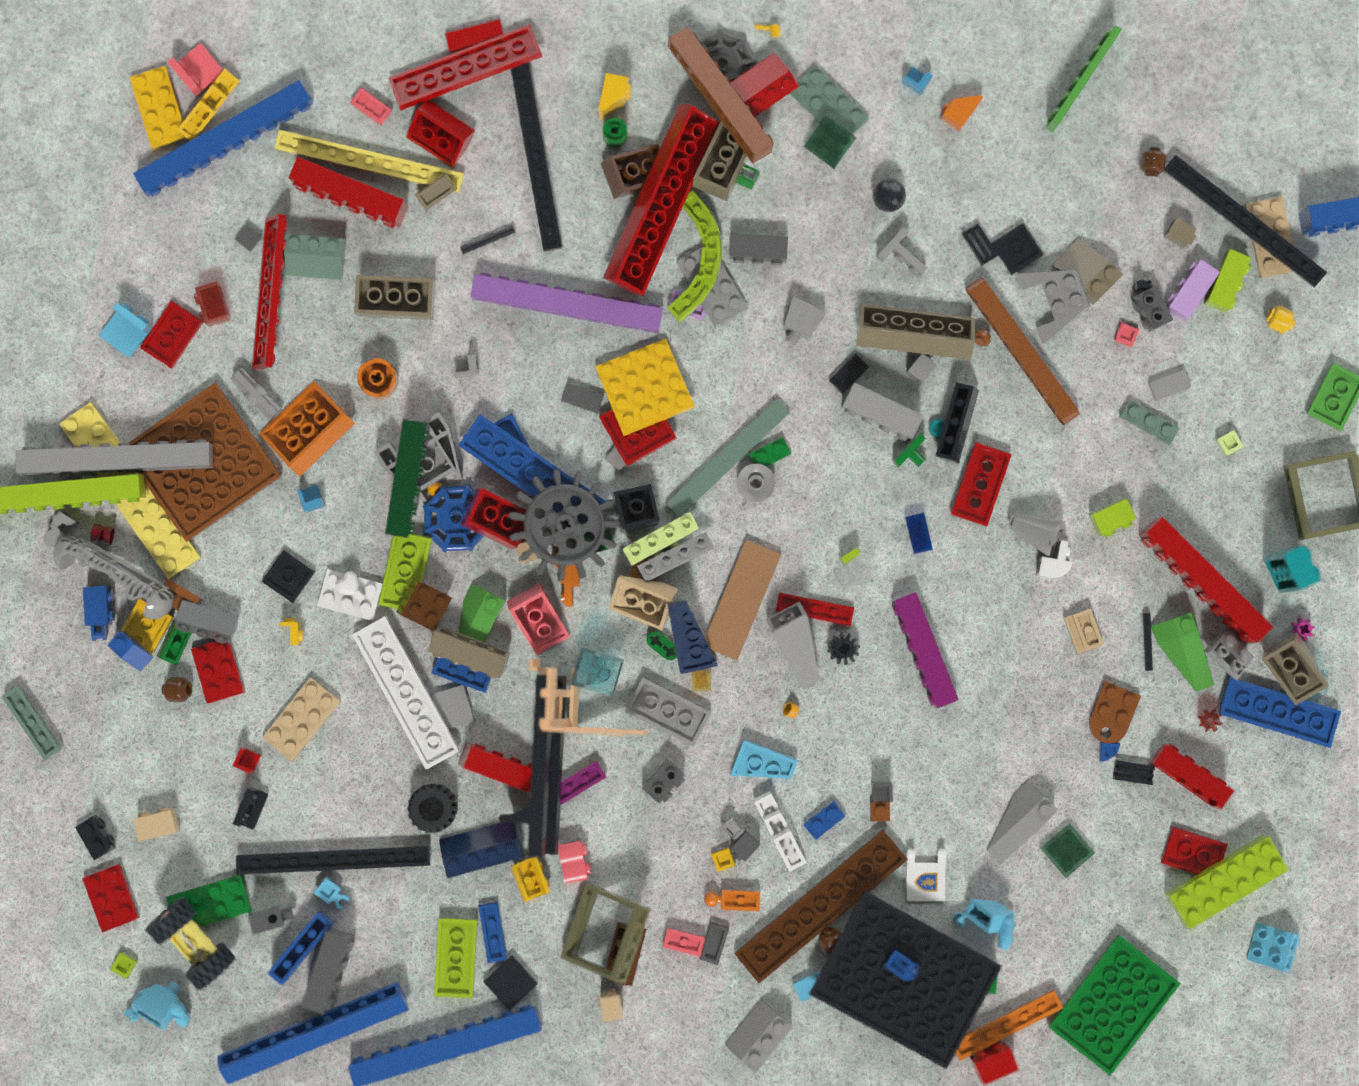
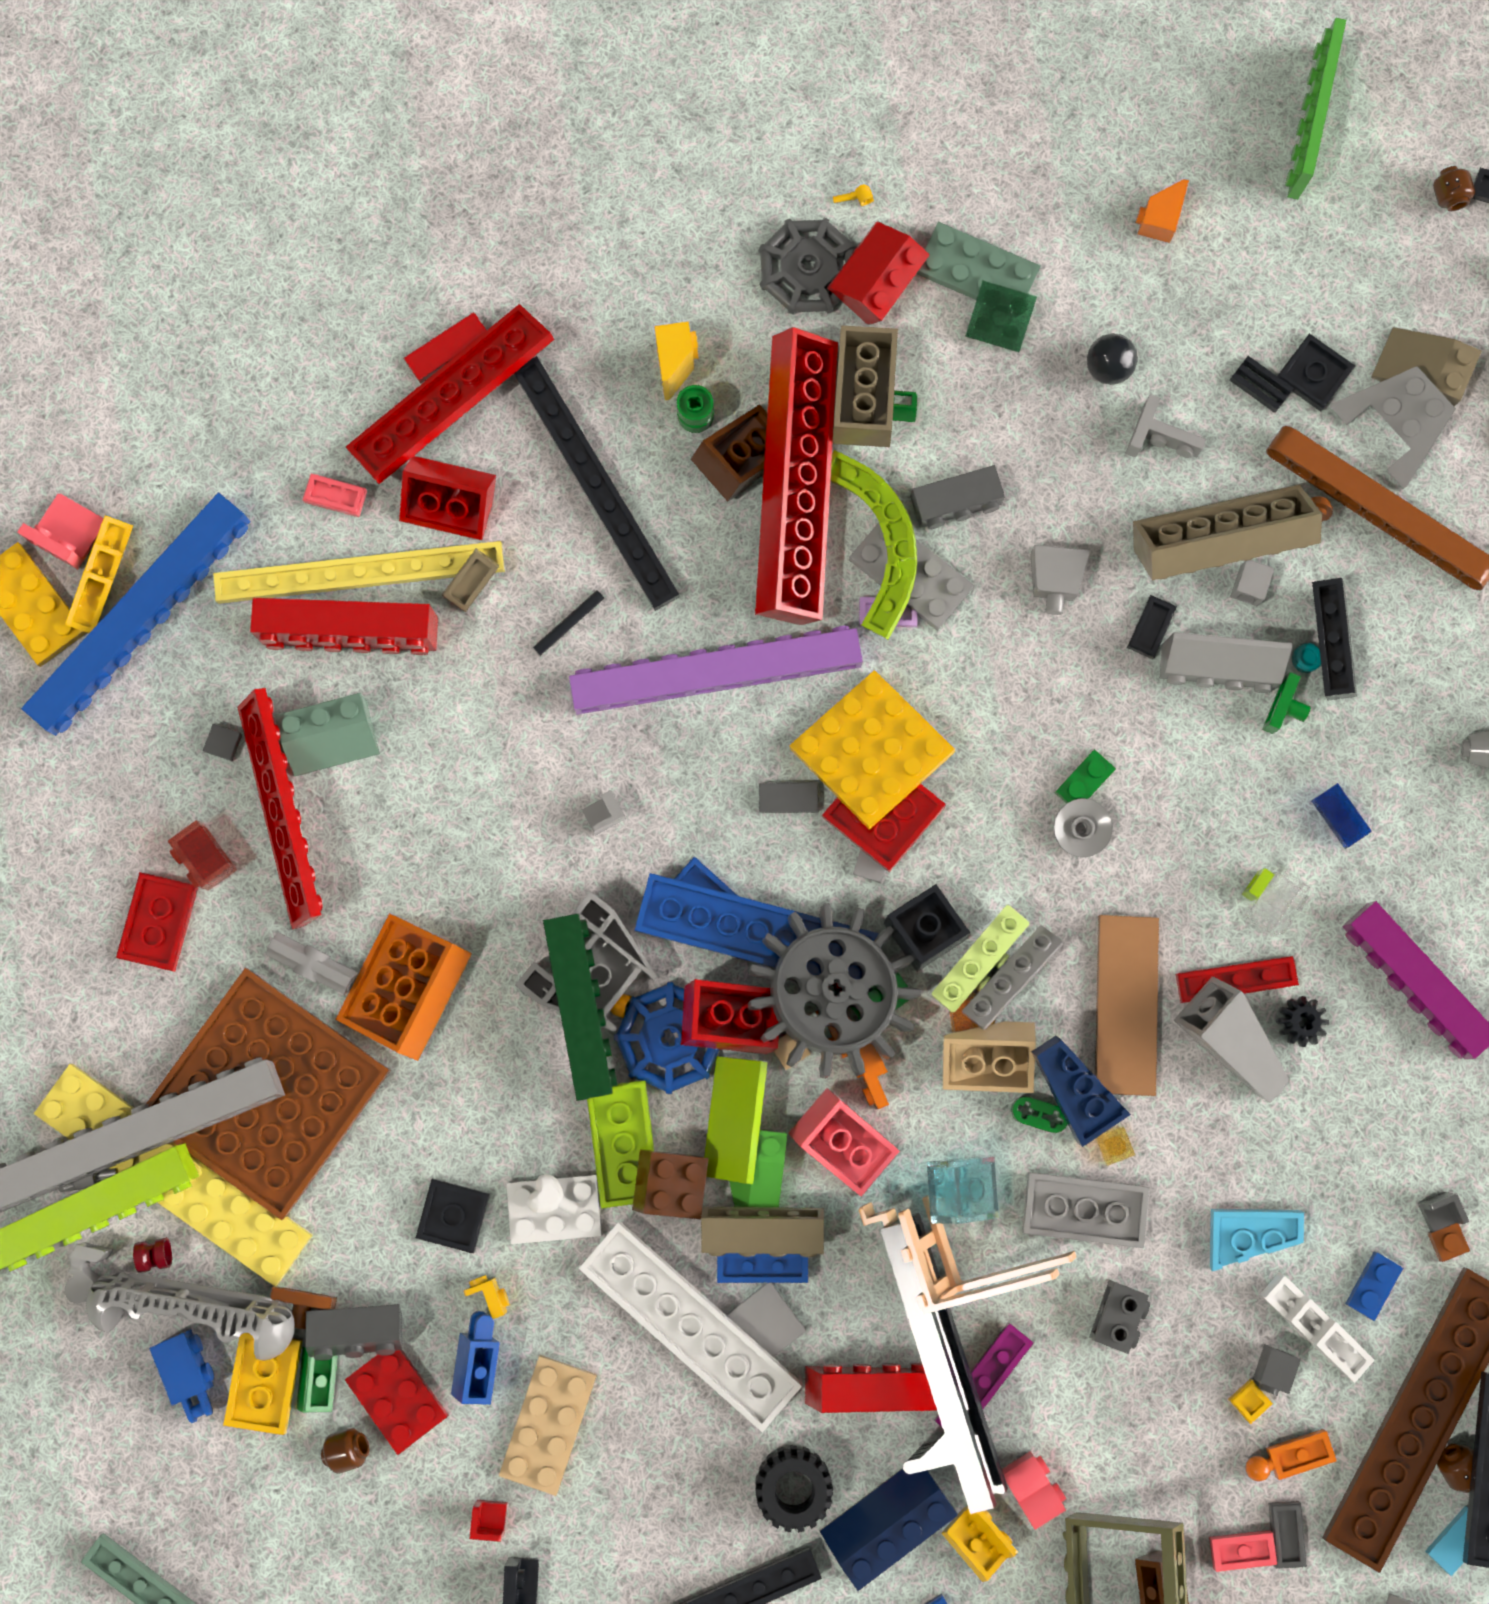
camera: 20 degrees left, 5 degrees down
medium azure bracket [100,302,152,357] -> none
blue slope [107,631,154,672] -> none
dark azure panel [297,485,325,513] -> none
dark tan brick [354,275,435,320] -> none
orange brick [357,358,398,399] -> none
sand green tile [666,399,790,517] -> none
brick [667,27,774,164] -> none
light grey bush [721,815,746,841] -> none
light orange hinge [783,701,800,718] -> none
dark azure panel [902,67,933,95] -> none
red plate [950,442,1012,527] -> none
none -> blue brick [451,1311,500,1405]
none -> lime tile [704,1056,768,1184]

